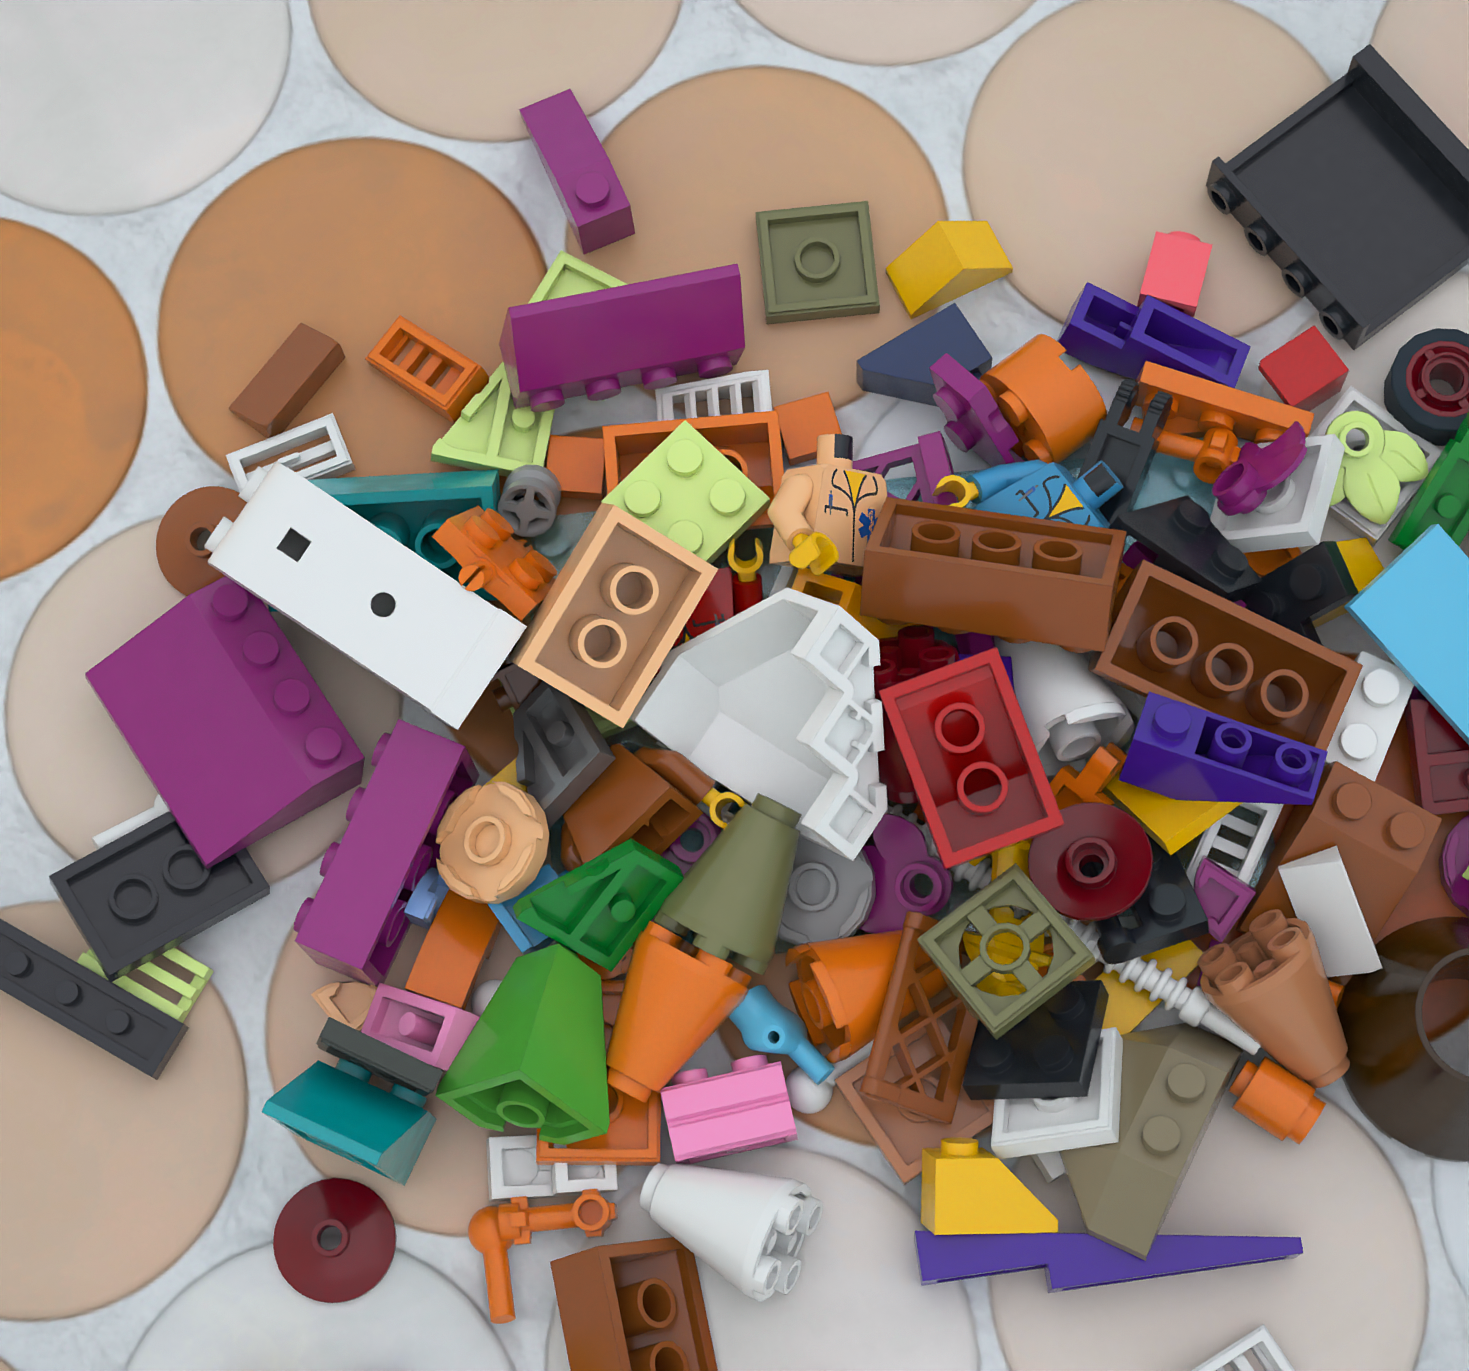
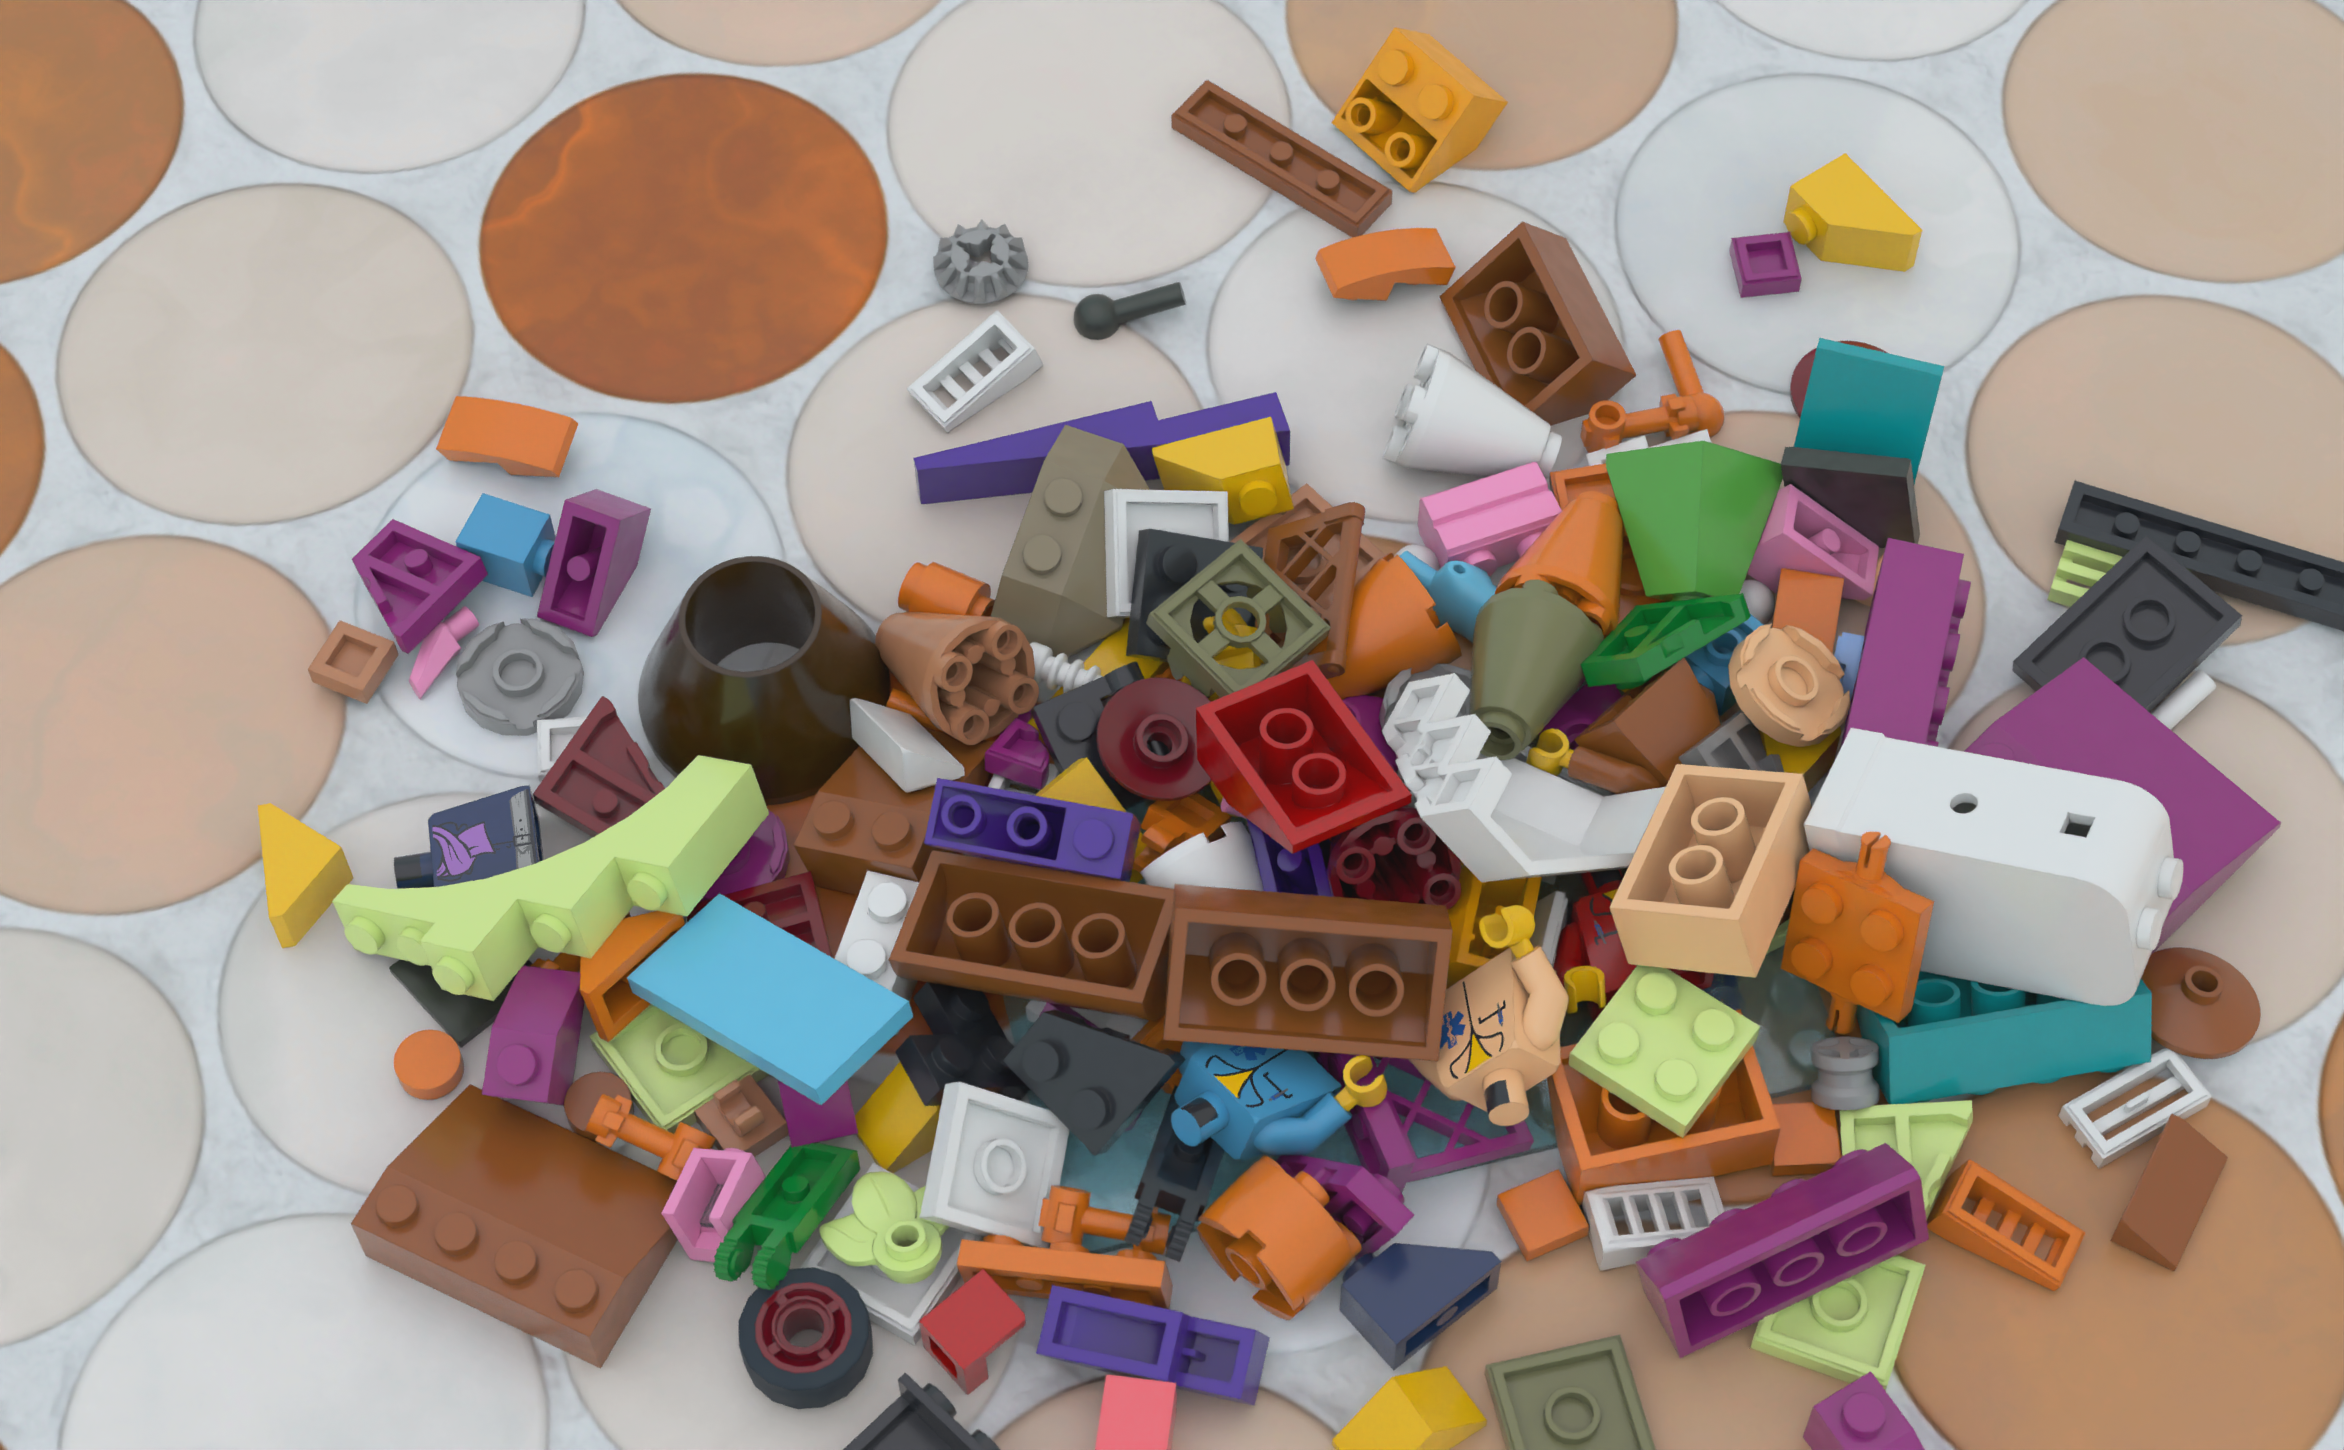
camera: 165 degrees right, 15 degrees down
magenta plate [1212,421,1307,516] -> none

